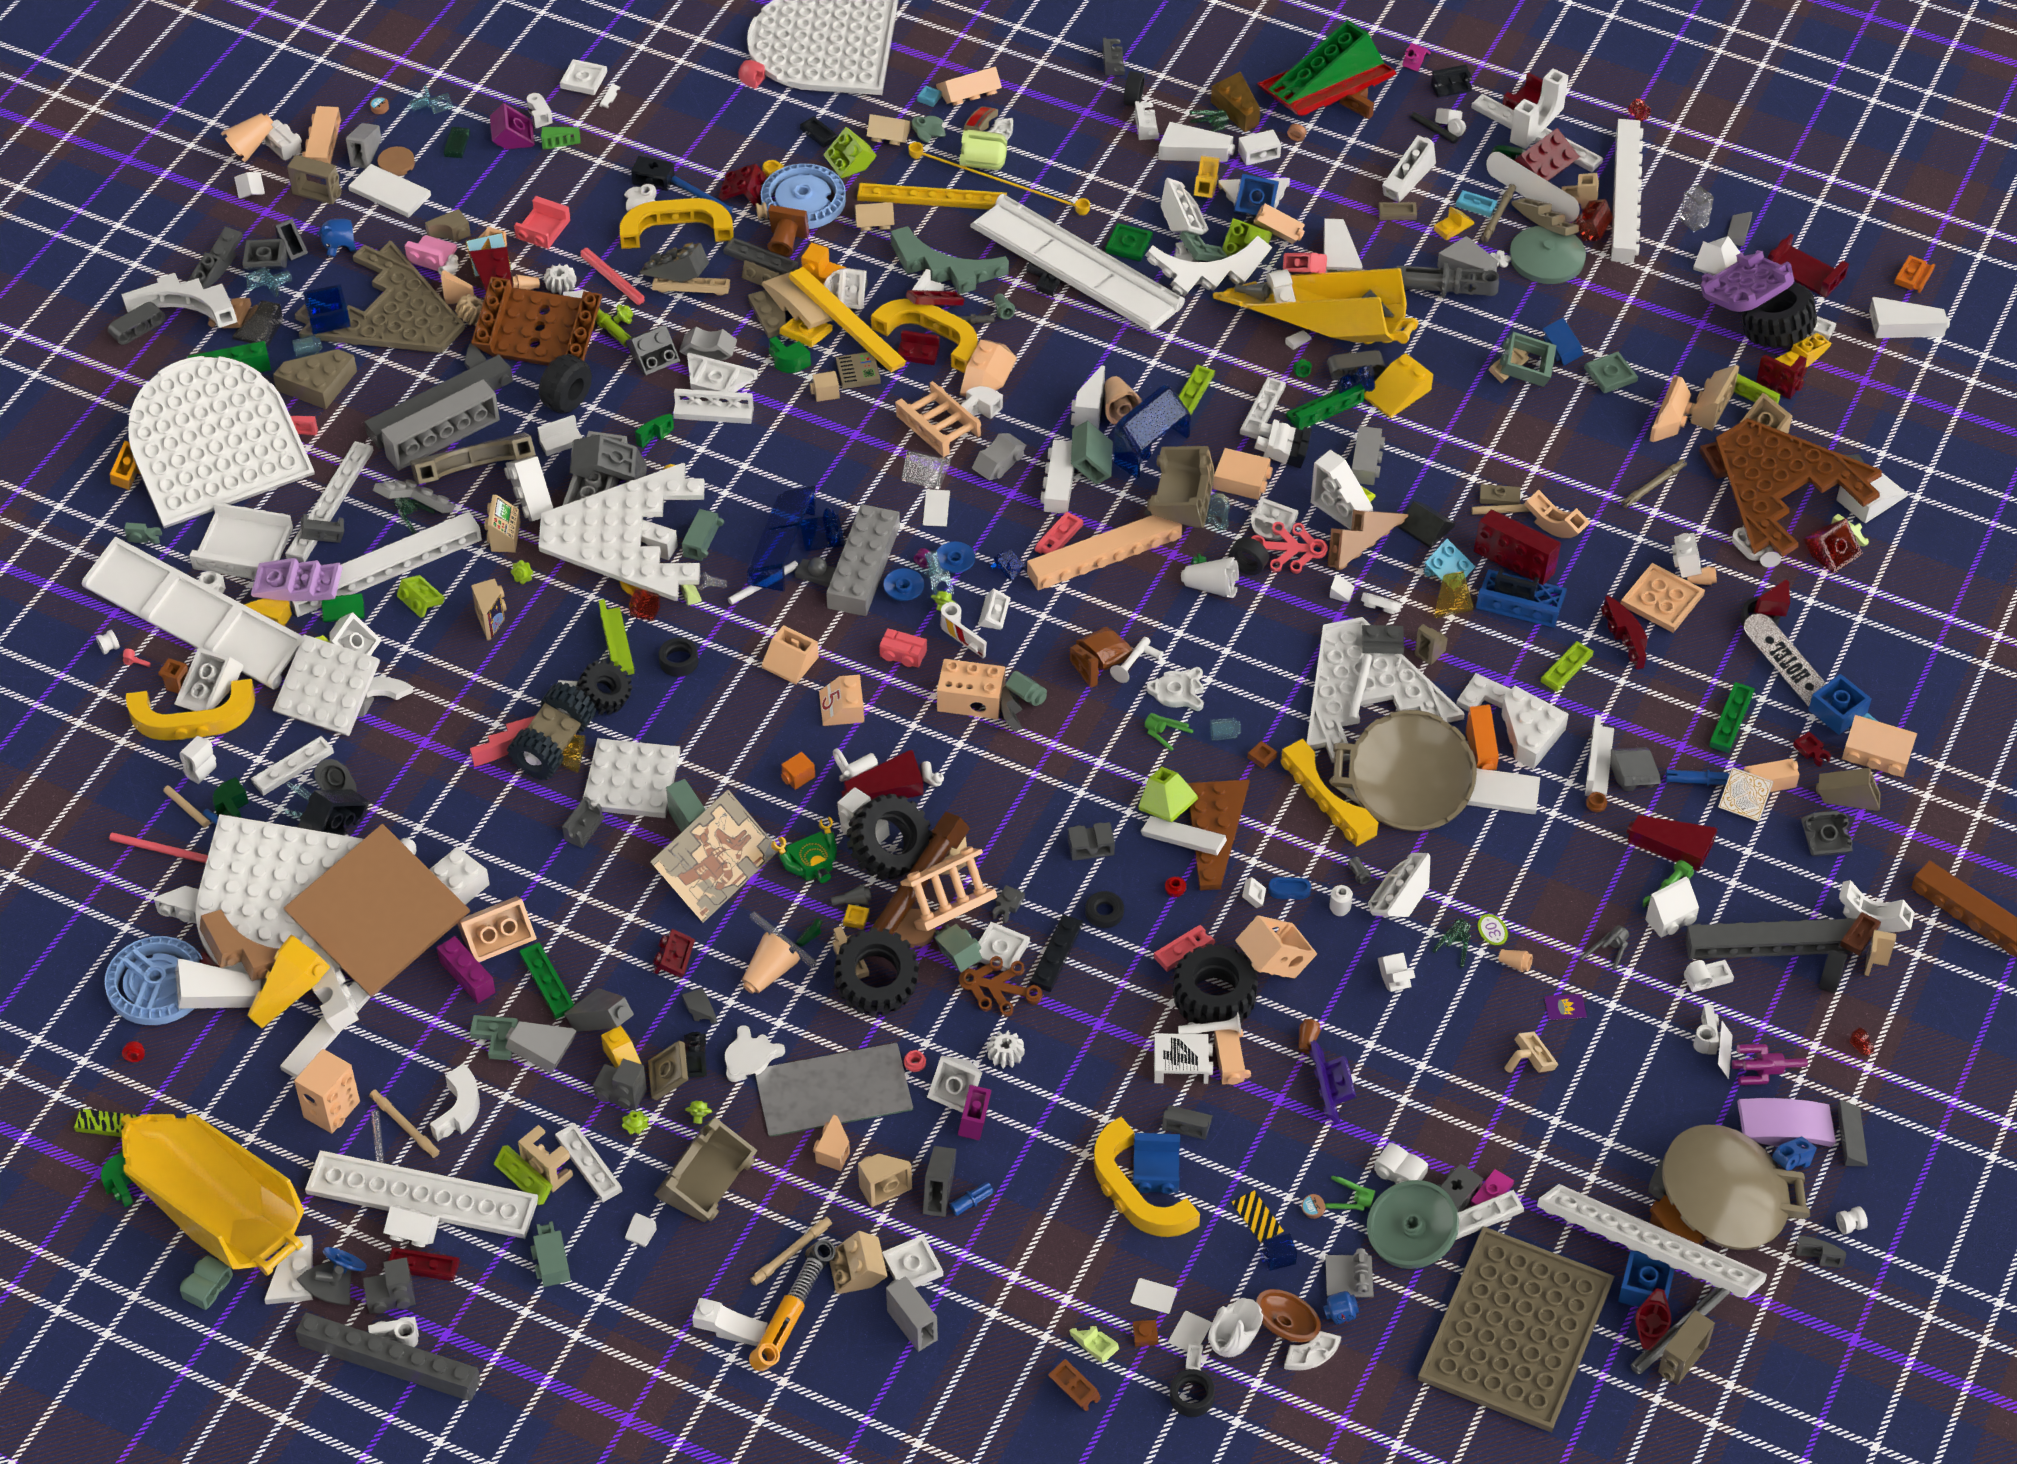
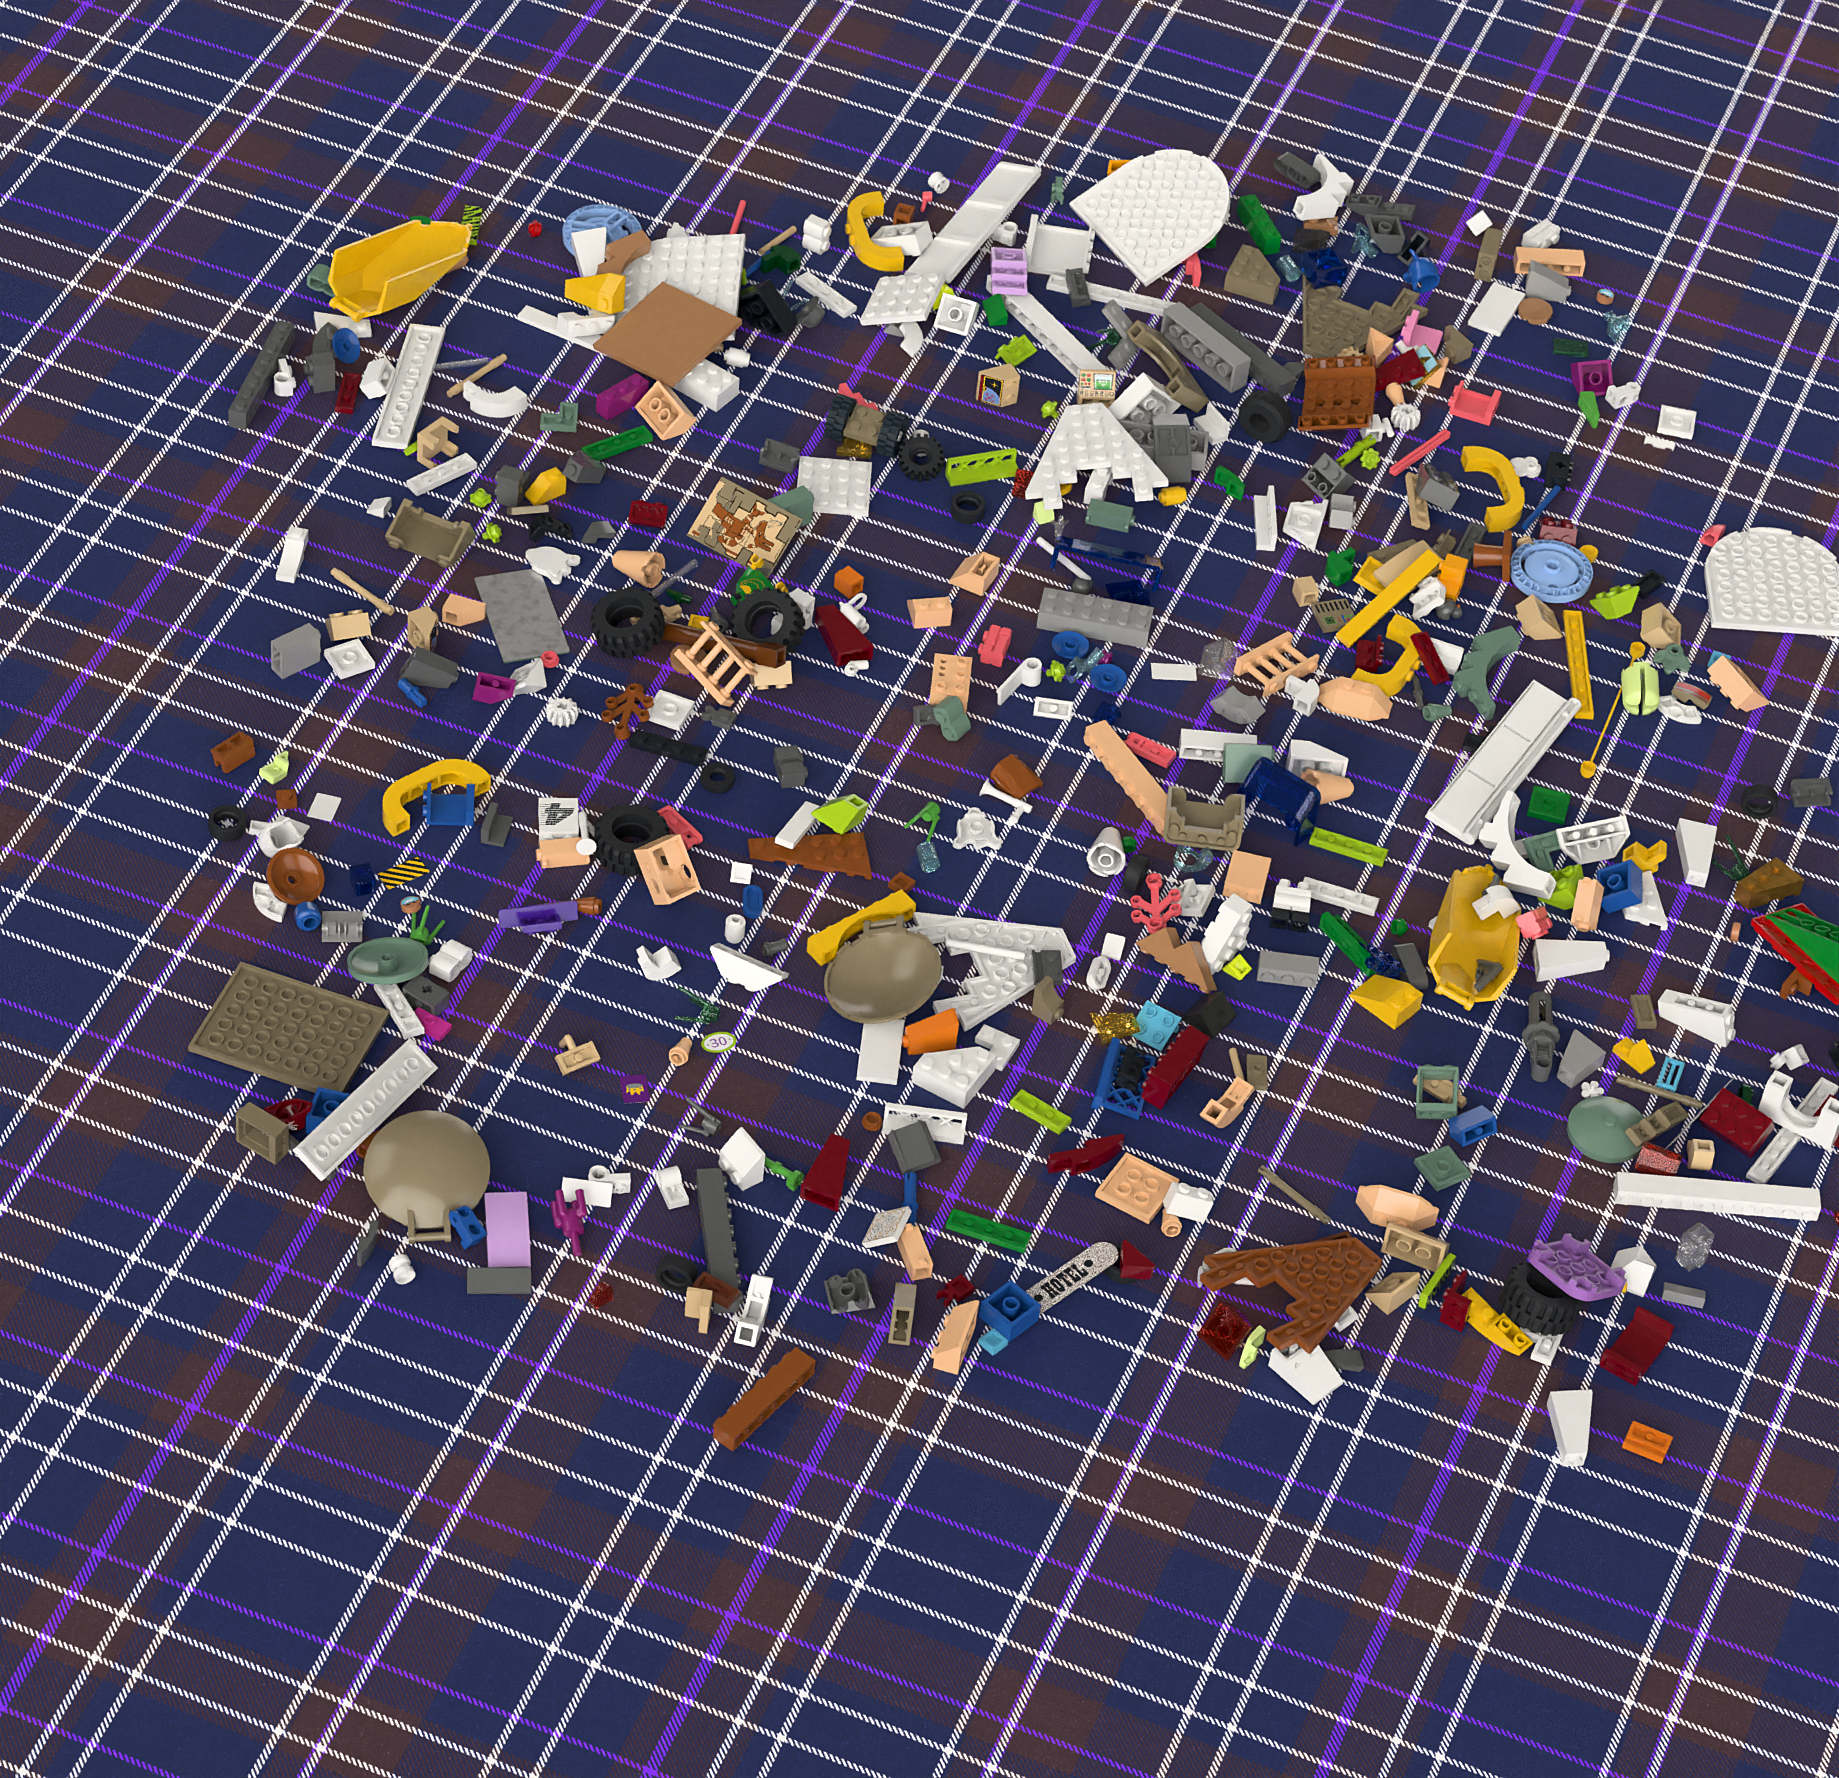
camera: 80 degrees right, 5 degrees down
light nougat cone [221,113,274,162] -> none
yellow slope [244,598,292,626] -> none
light nougat piece [294,1049,360,1134] -> none
light grey slope [505,1021,576,1074] -> none
sand green brick [530,1221,571,1287] -> none
piece [749,1239,835,1371] -> none
sand green brick [934,924,983,972] -> none
dark orange wing [1070,644,1099,688] -> none
white hinge [1135,101,1159,140] -> none
red plate [1165,877,1186,897] -> none
white brick [1238,130,1281,166] -> none
pearl dark grey bar [1411,112,1459,144] -> none

